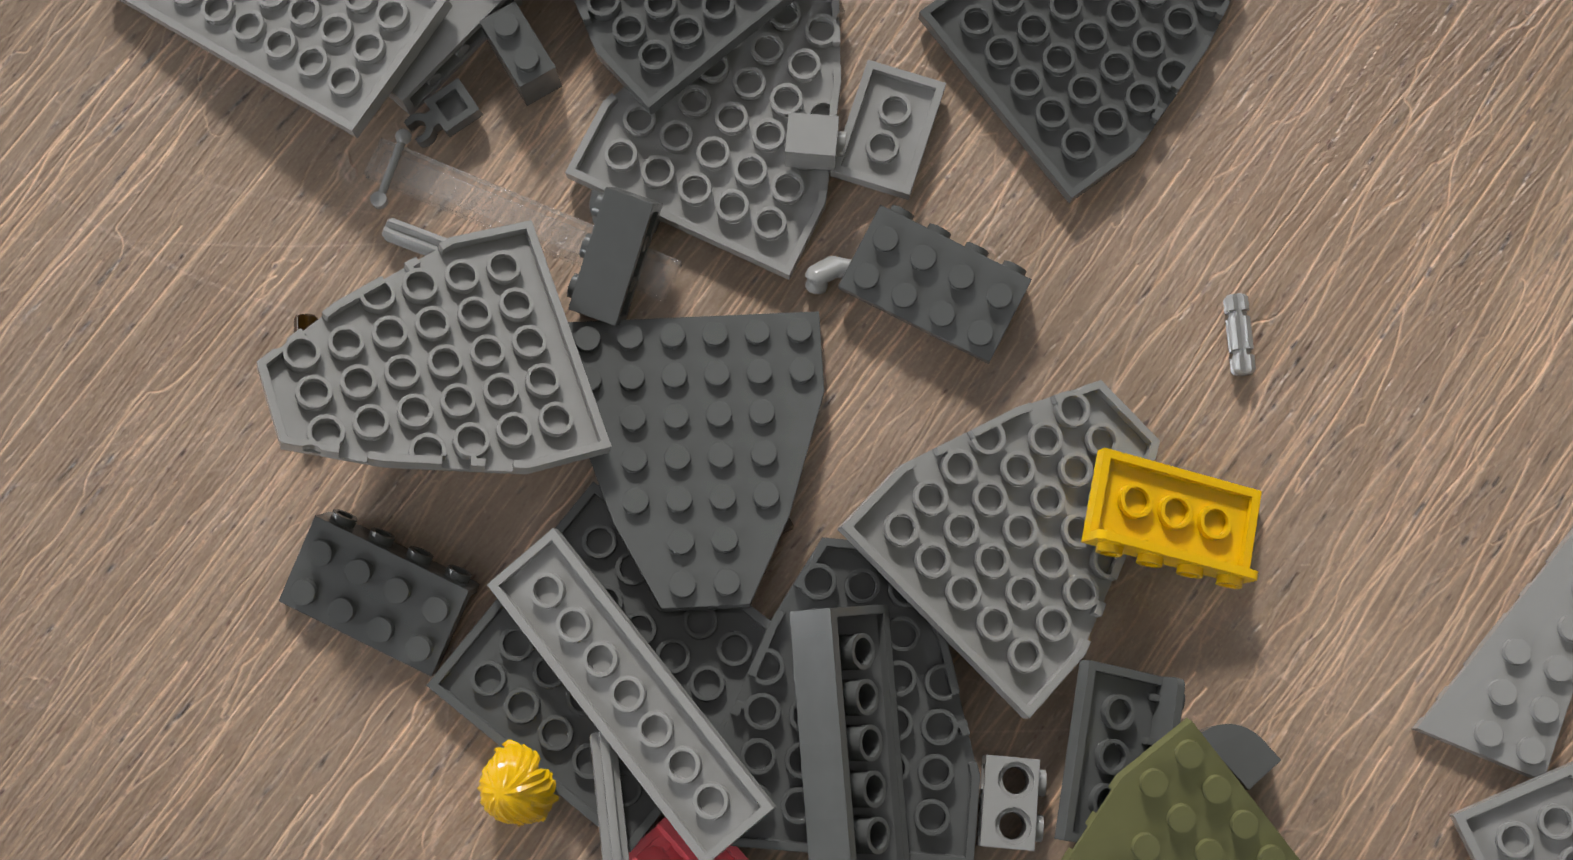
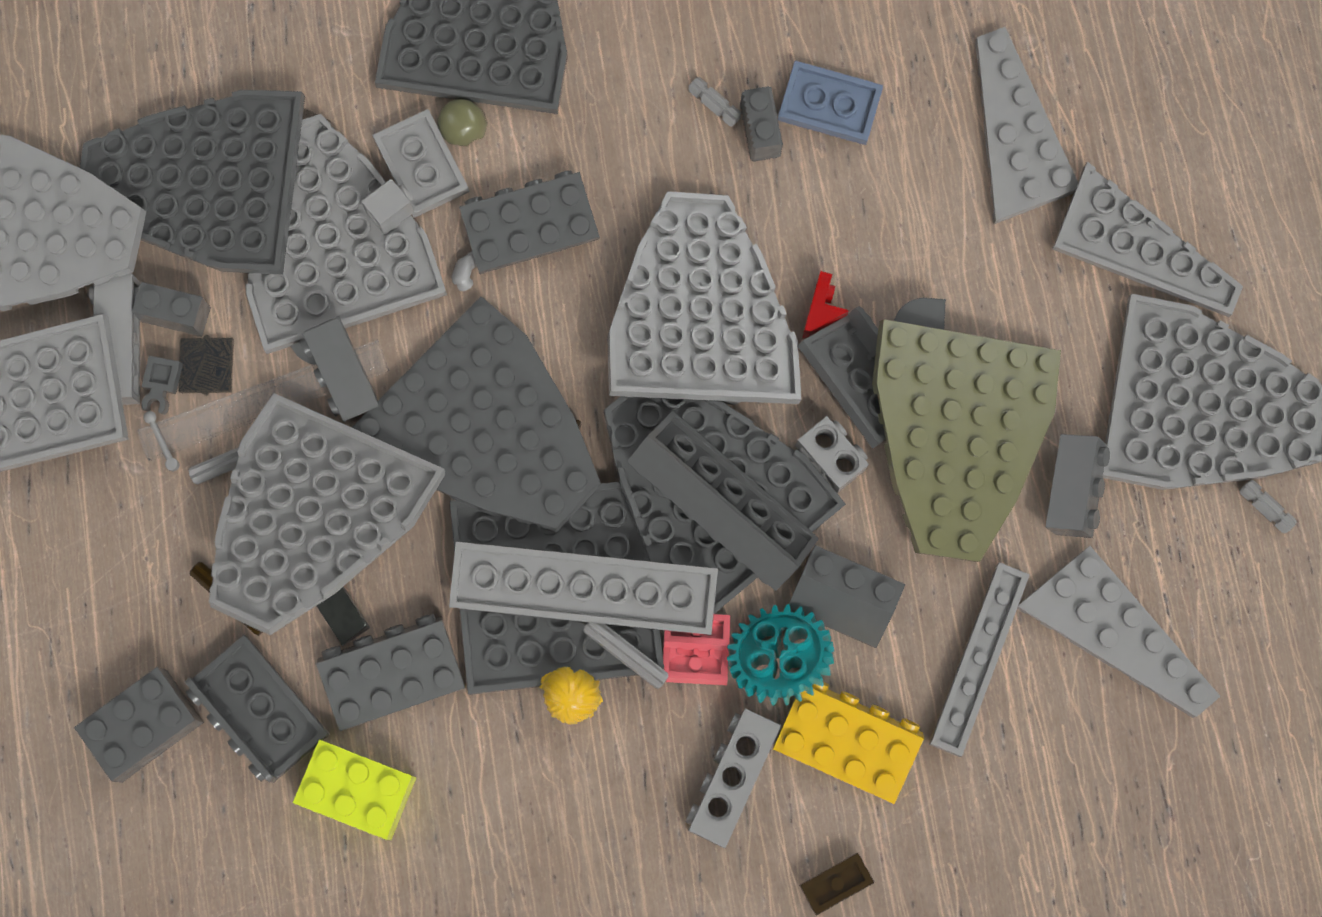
camera: 50 degrees left, 0 degrees up
yellow bracket [1081,447,1262,589] -> none
none -> dark grey brick [74,667,204,783]
none -> clear smoke piece [178,335,234,396]
none -> dark grey bracket [184,635,330,783]
none -> neon yellow brick [293,740,417,840]
none -> pearl dark grey slope [316,587,370,646]
none -> olive hair [437,99,488,146]
none -> dark grey brick [740,86,783,162]
none -> sand blue plate [778,61,884,145]
none -> red slope [802,271,849,339]

